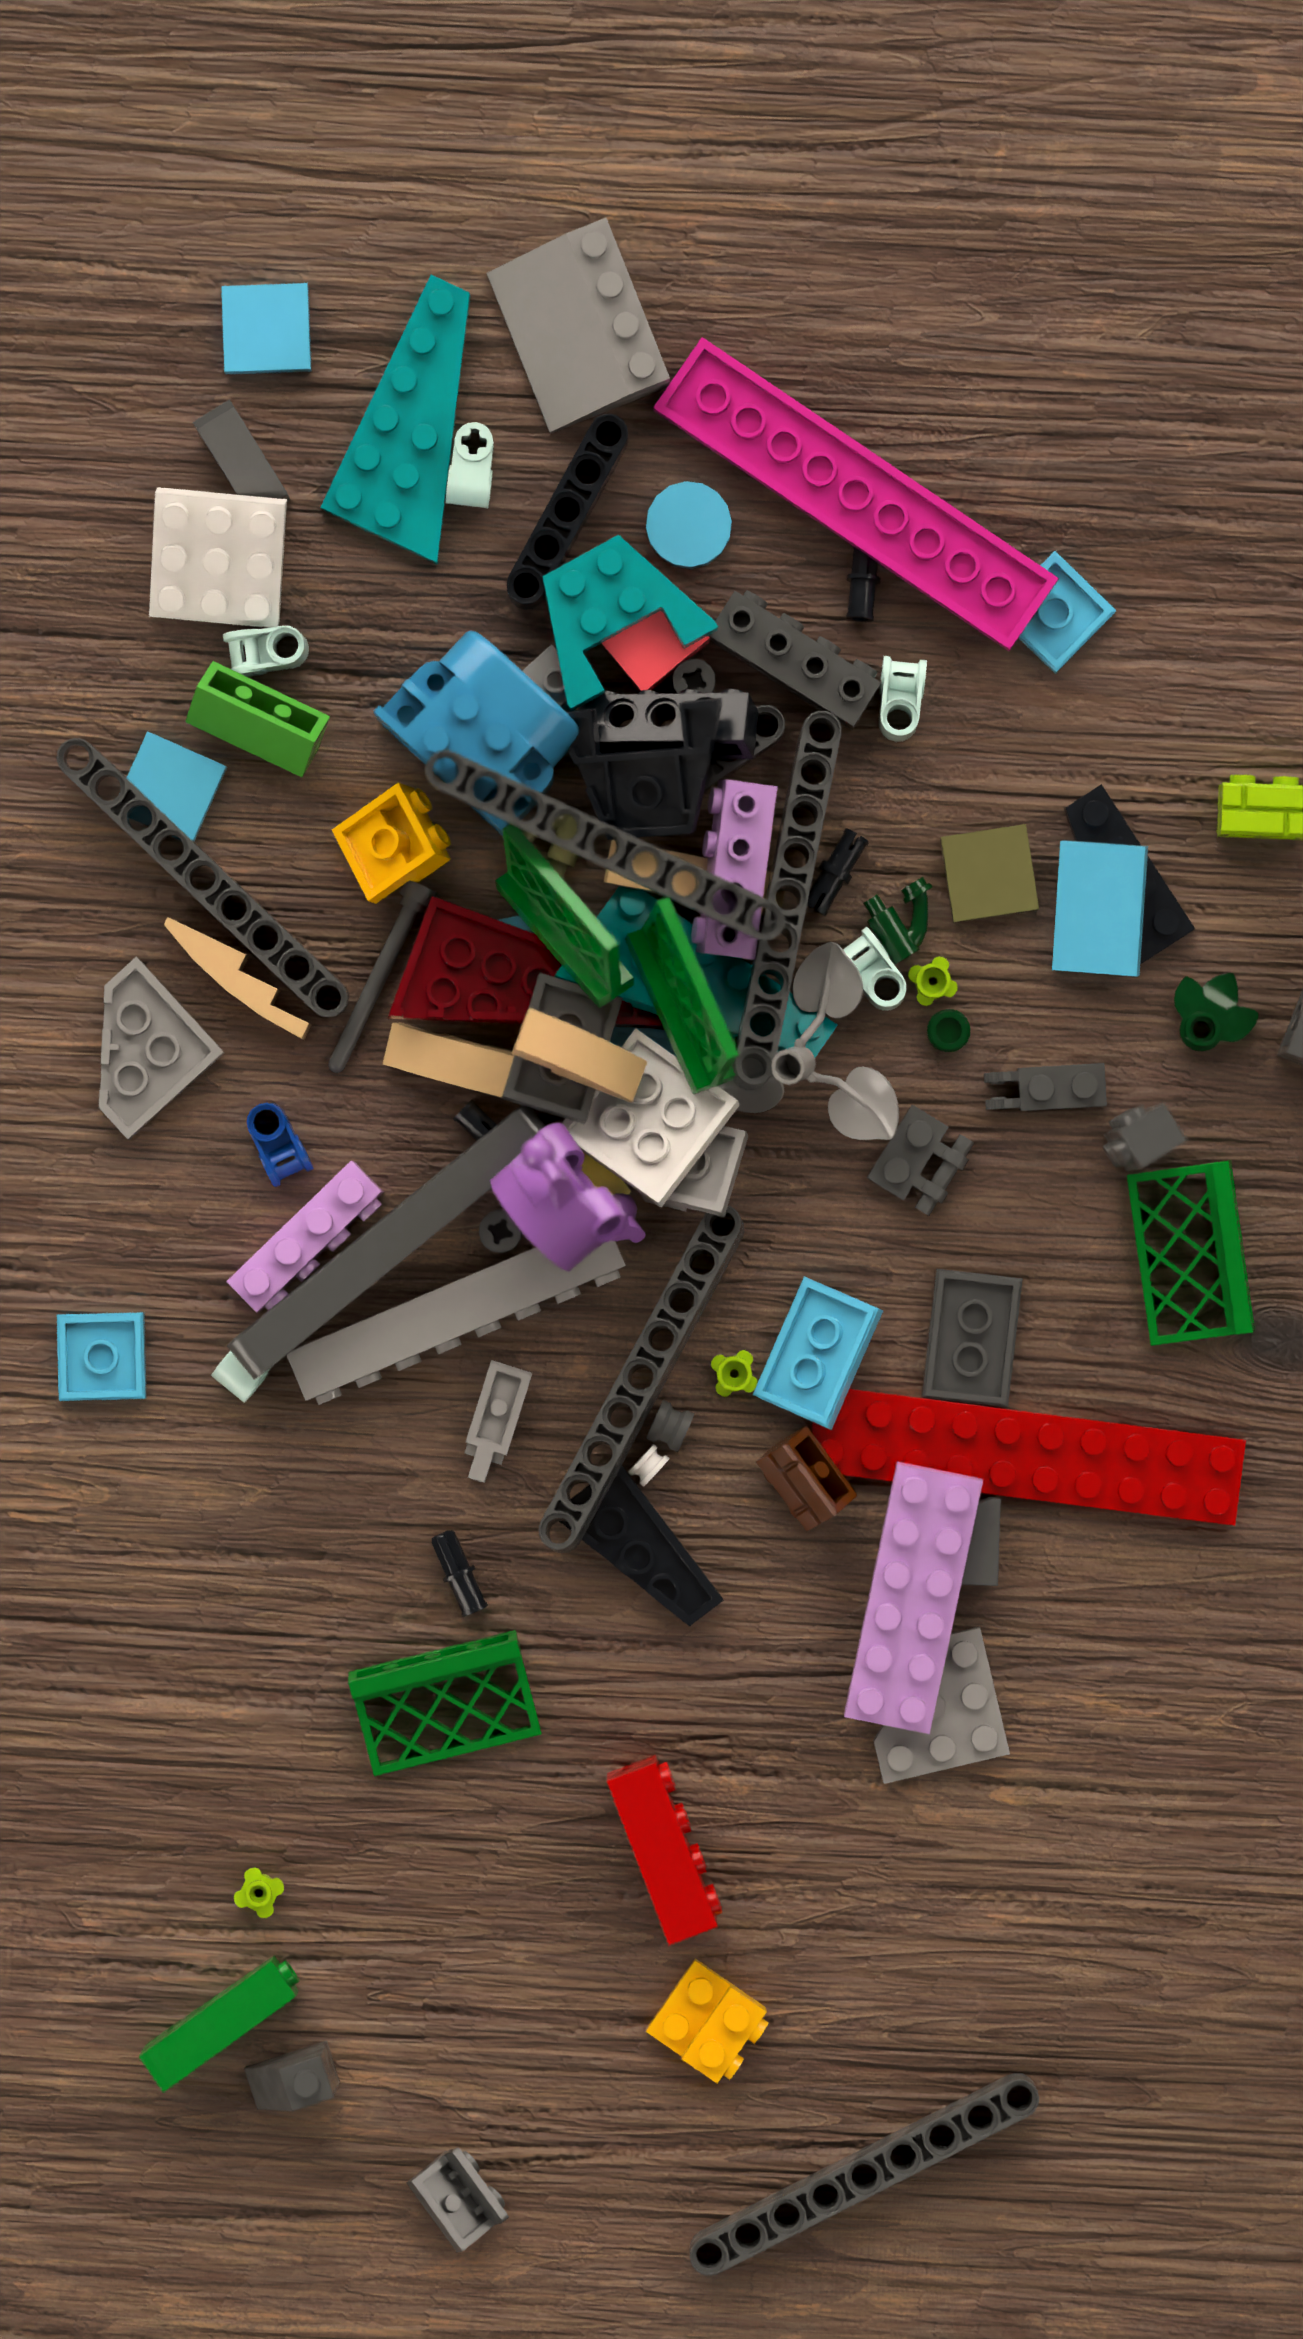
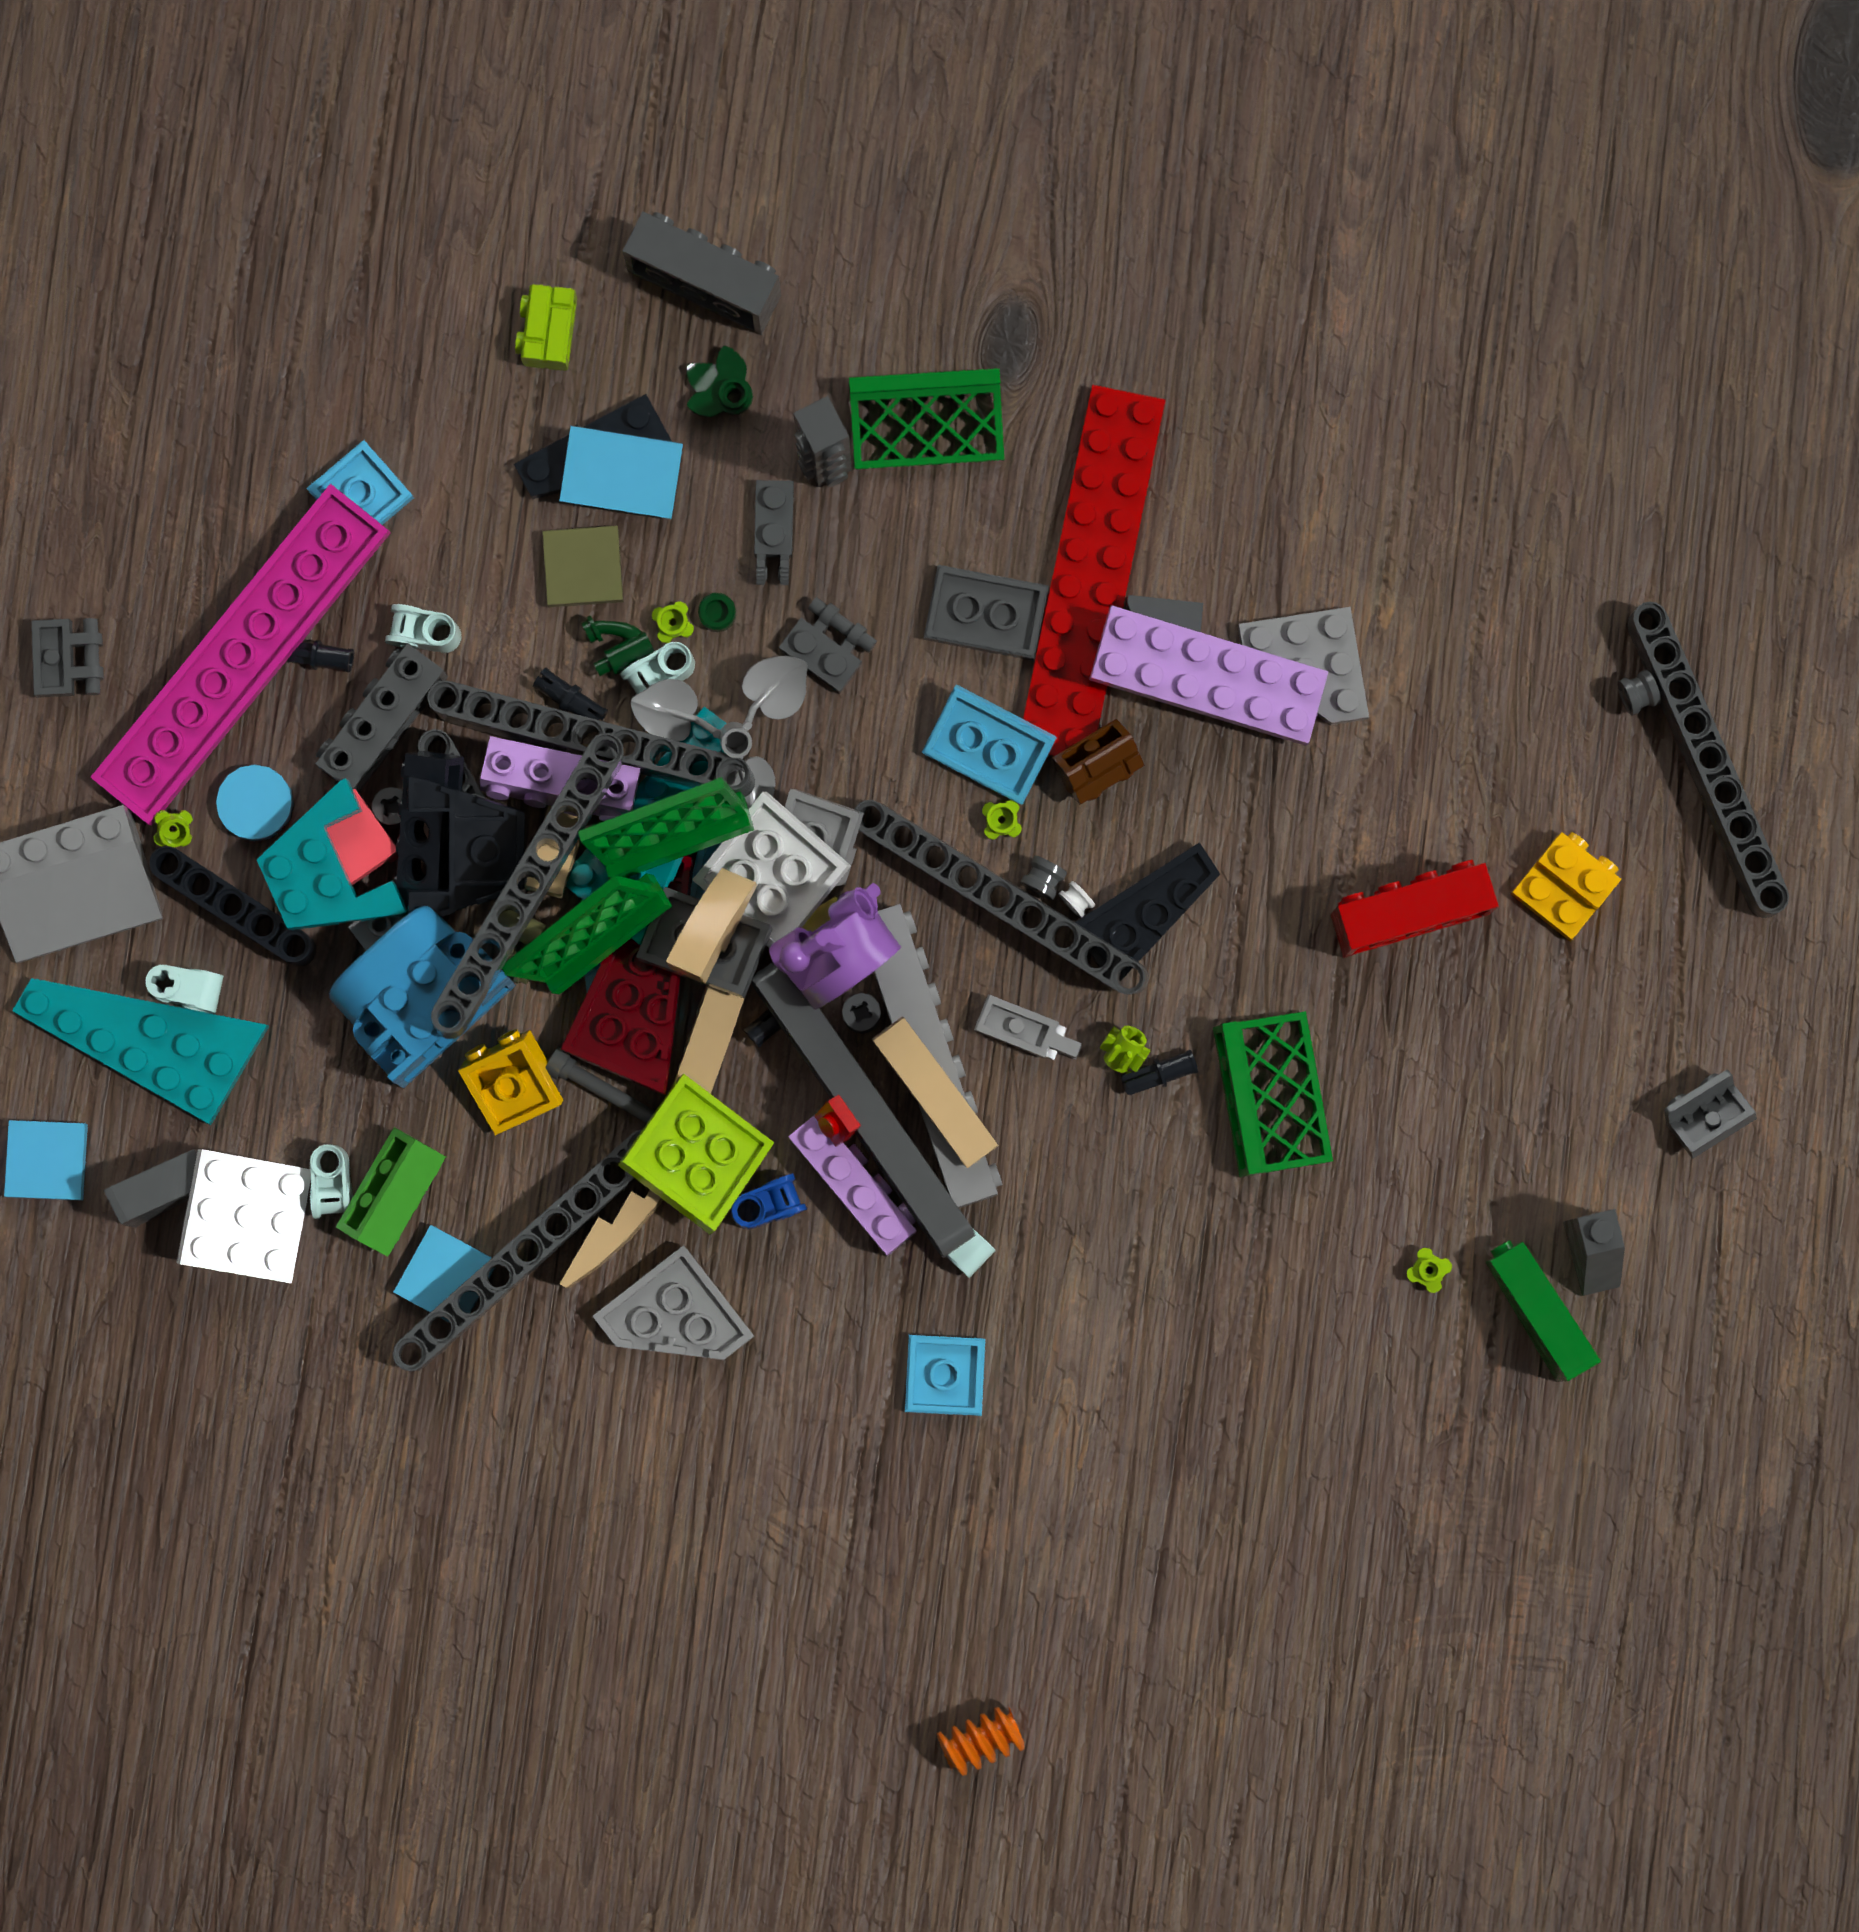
camera: 85 degrees left, 5 degrees down
none -> dark grey plate [31,618,104,698]
none -> lime plate [153,810,193,847]
none -> lime plate [618,1074,774,1235]
none -> red plate [814,1095,861,1147]
none -> tan slope [872,1016,998,1169]
none -> lime gear [1100,1026,1151,1073]
none -> dark grey wheel [1618,670,1661,716]

